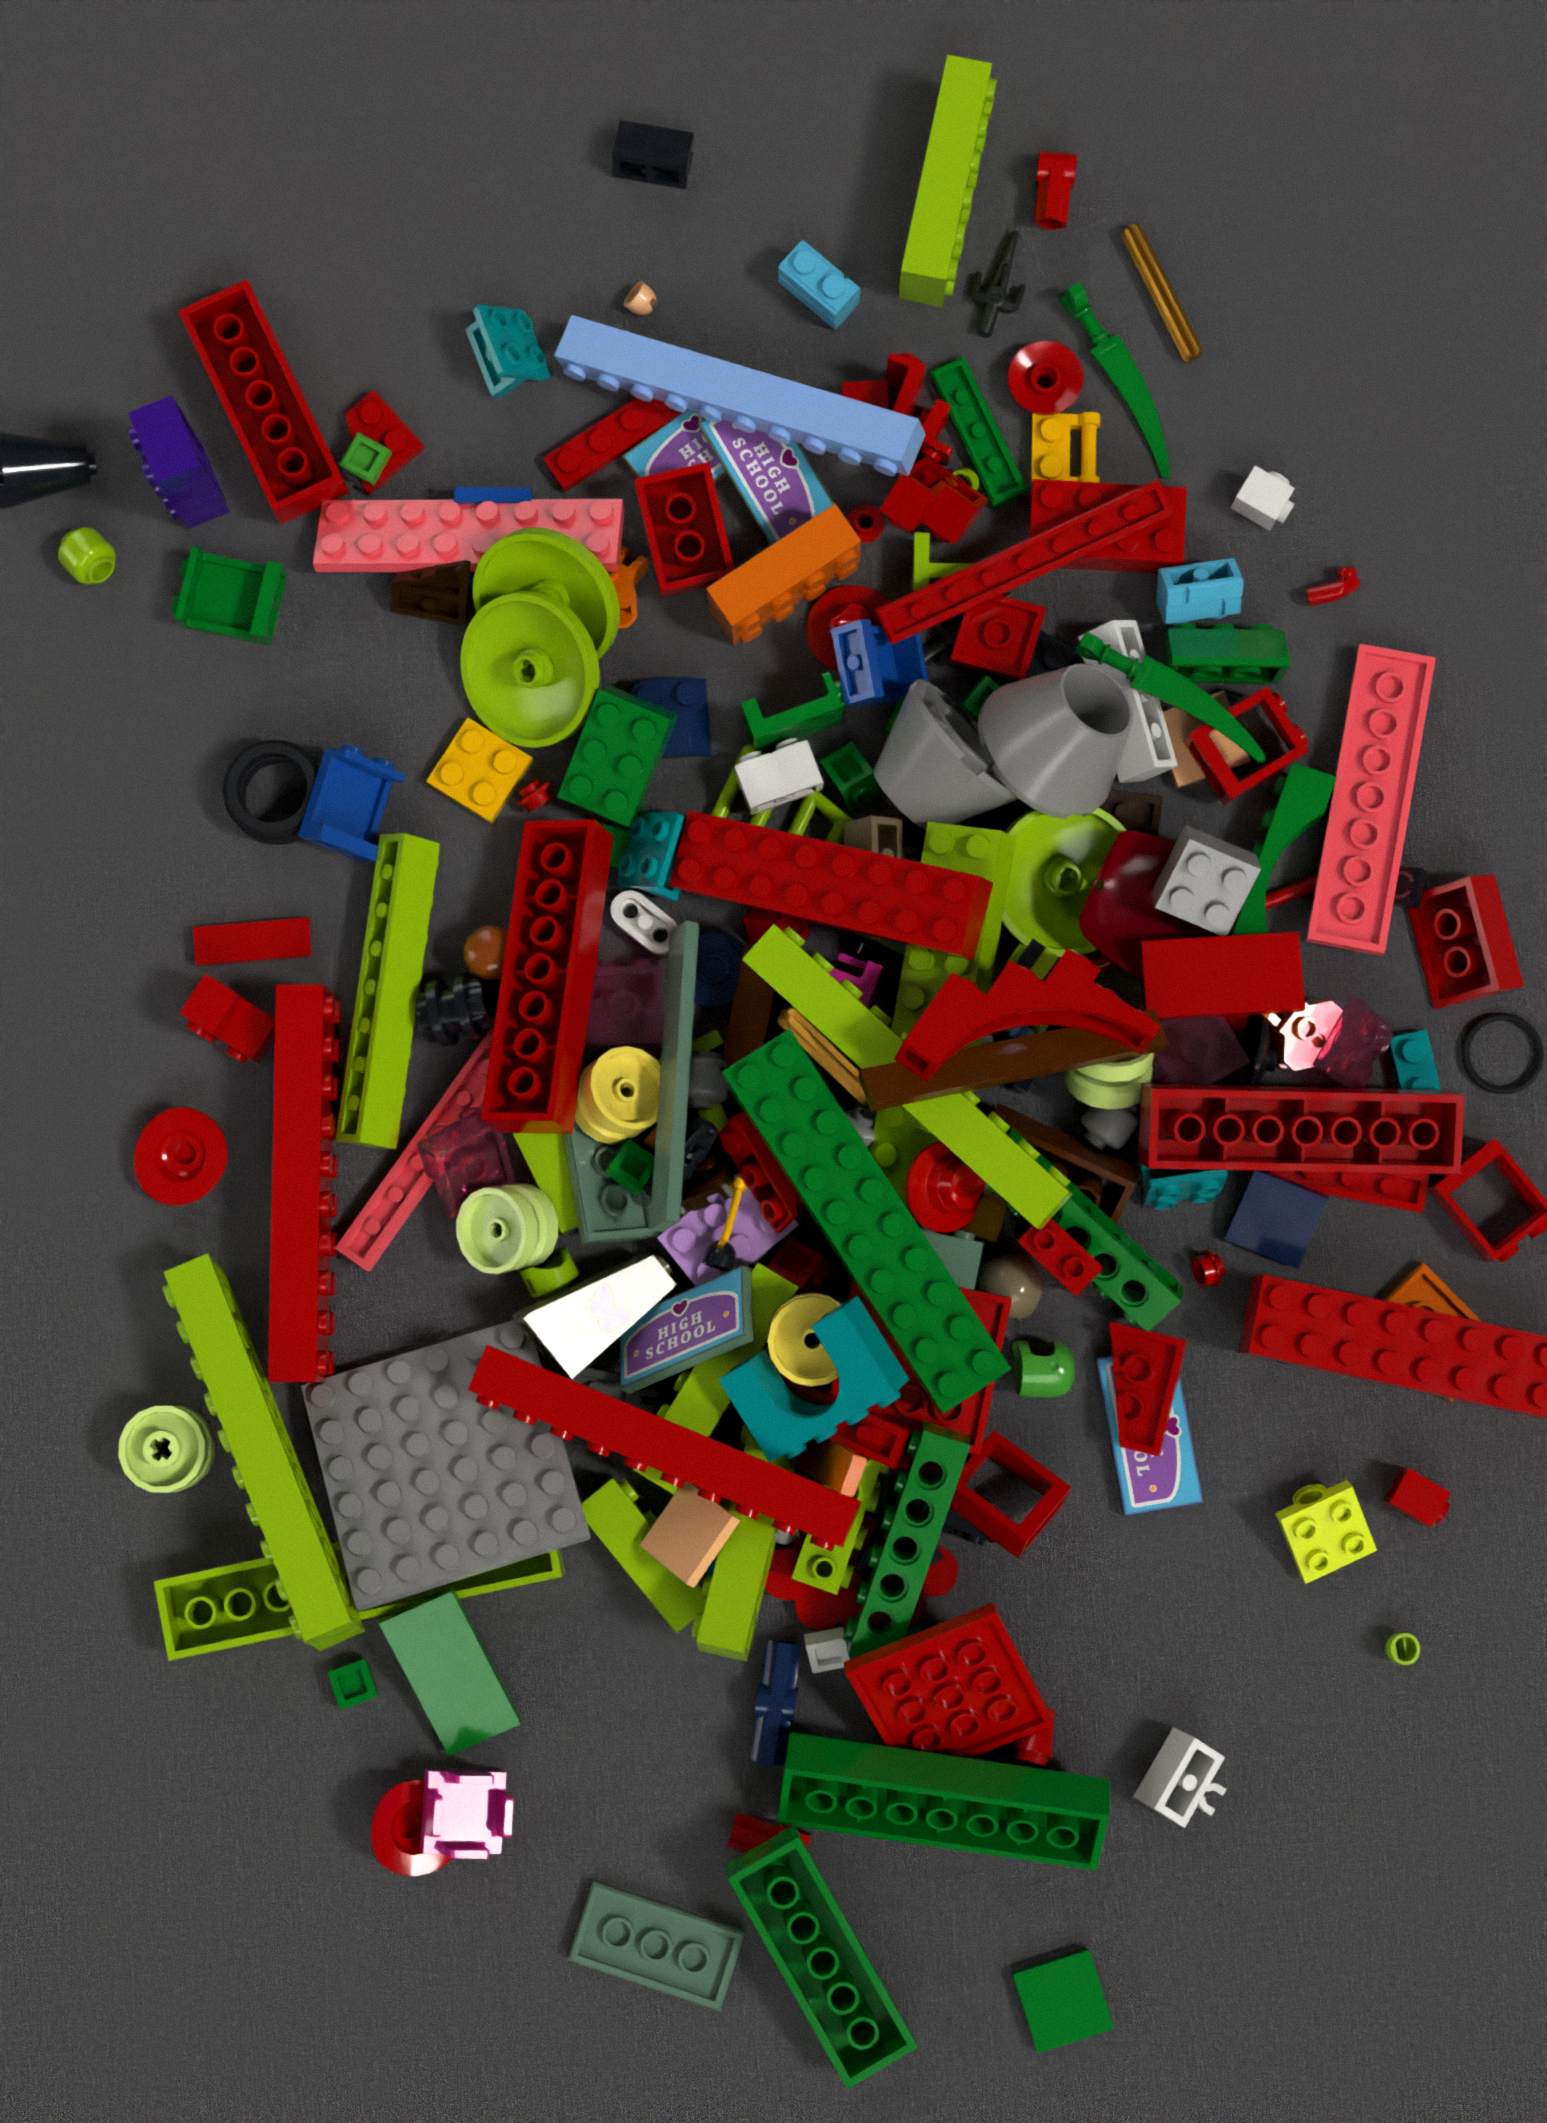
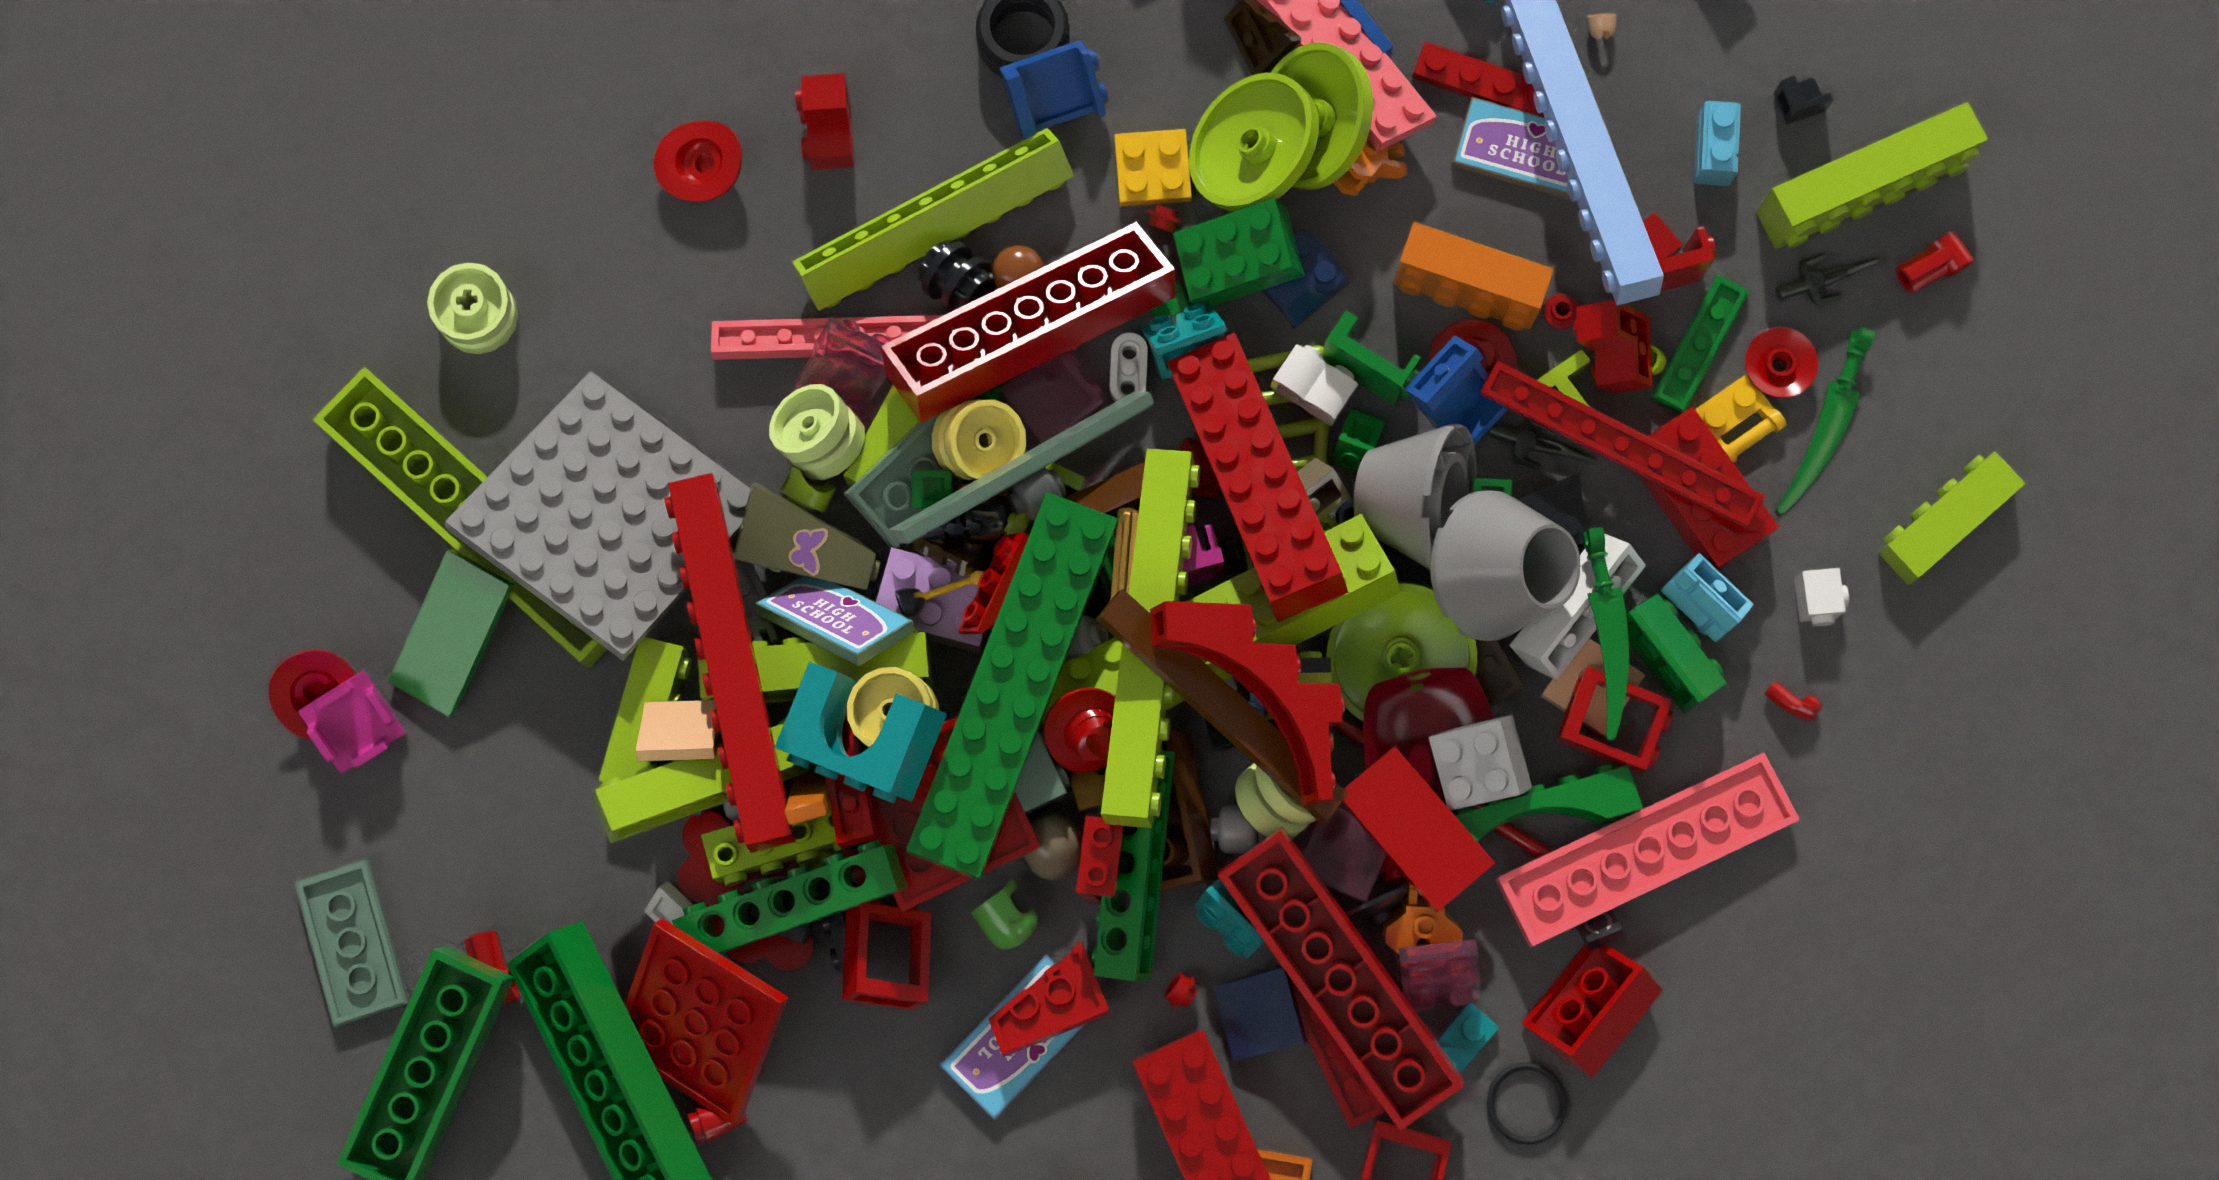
camera: 50 degrees right, 5 degrees down
lime brick [162,1253,365,1651] -> none
red tile [193,917,313,967] -> none
red brick [268,984,342,1383] -> none
green plate [327,1658,380,1710] -> none
red brick [634,462,735,599] -> none
dark blue tile [694,931,745,1009] -> none
tile [698,419,834,546] -> none
dark blue piece [750,1639,802,1766] -> none
red bracket [767,1236,837,1294] -> none
red bracket [918,398,953,466] -> none
red plate [950,595,1046,681] -> none
pearl gold axle [1122,223,1203,362] -> none
none -> black panel [1773,75,1834,125]
none -> lime brick [1878,451,2026,586]

